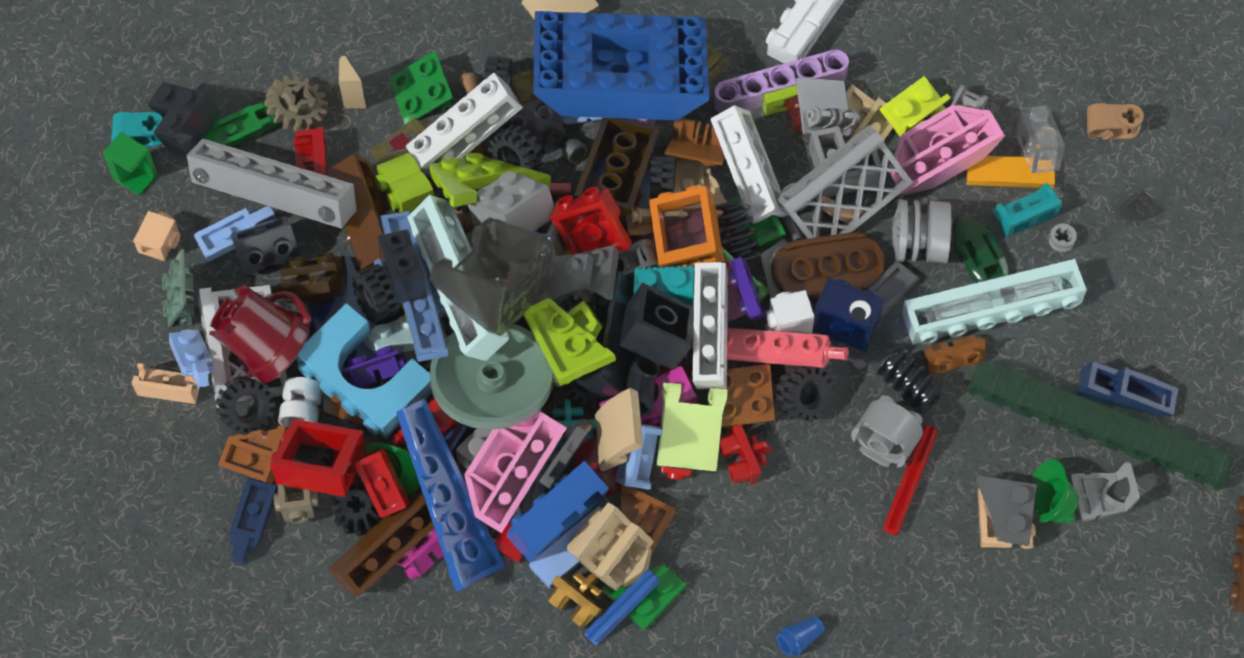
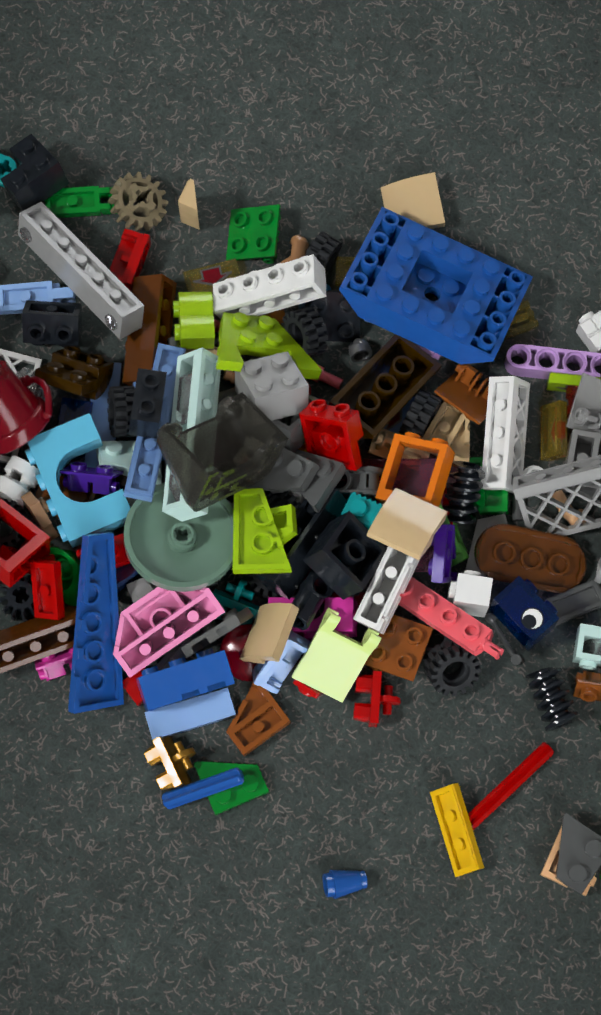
camera: 25 degrees right, 10 degrees up
tan piece [567,502,654,591] -> none
light grey brick [851,395,923,468] -> none
none -> medium nougat plate [21,491,59,542]
none -> tan slope [367,488,448,560]
none -> yellow tile [430,783,484,877]
none -> clear yellow tile [541,400,567,461]

